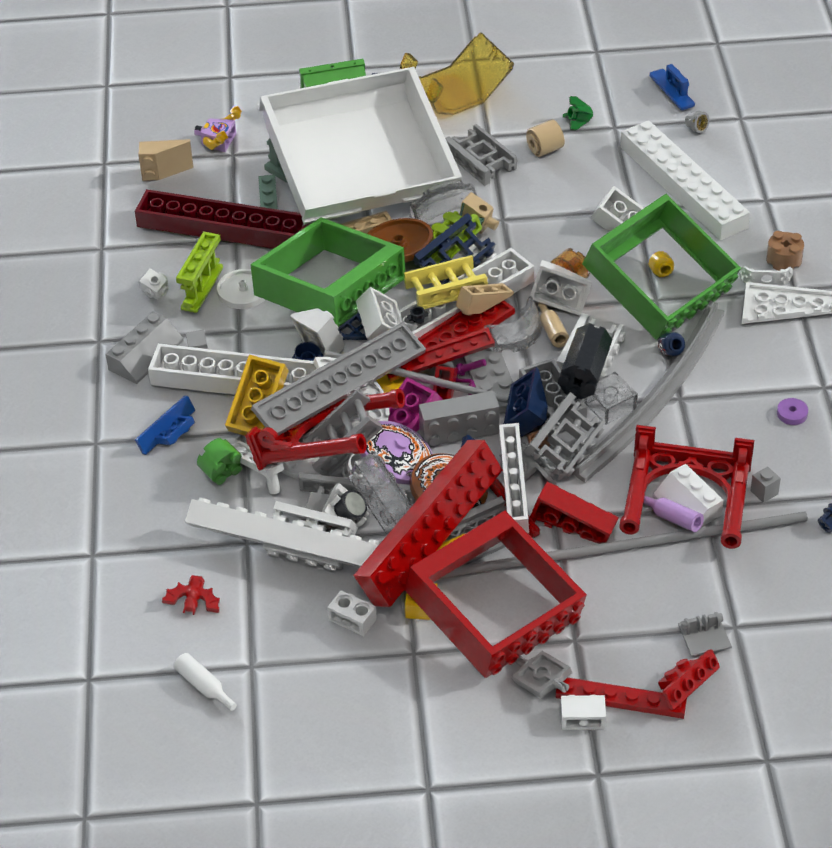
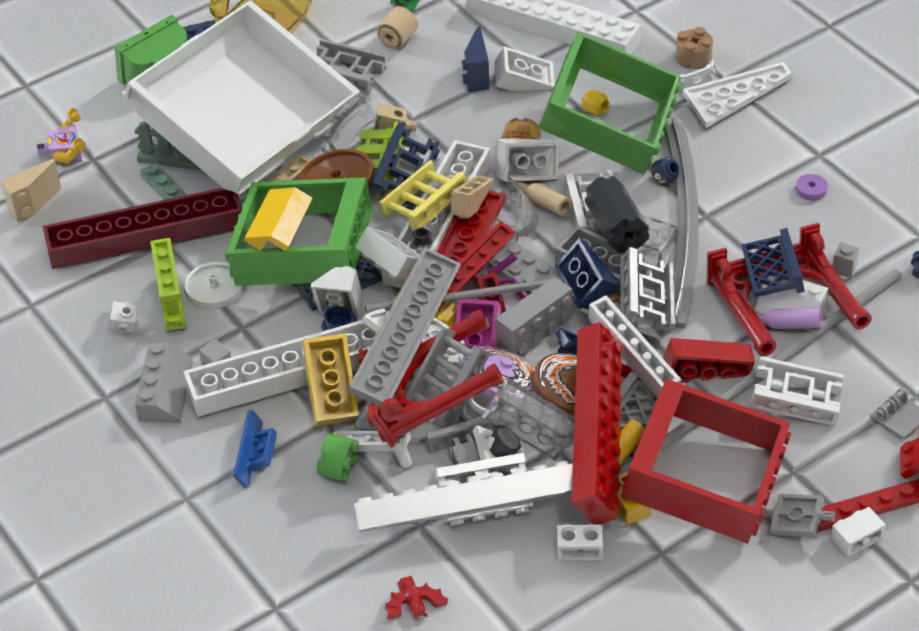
camera: 30 degrees left, 0 degrees up
none -> yellow slope [244,188,312,251]
none -> dark blue slope [461,27,490,92]
none -> dark blue fence [741,228,805,298]
none -> white fence [750,357,844,426]

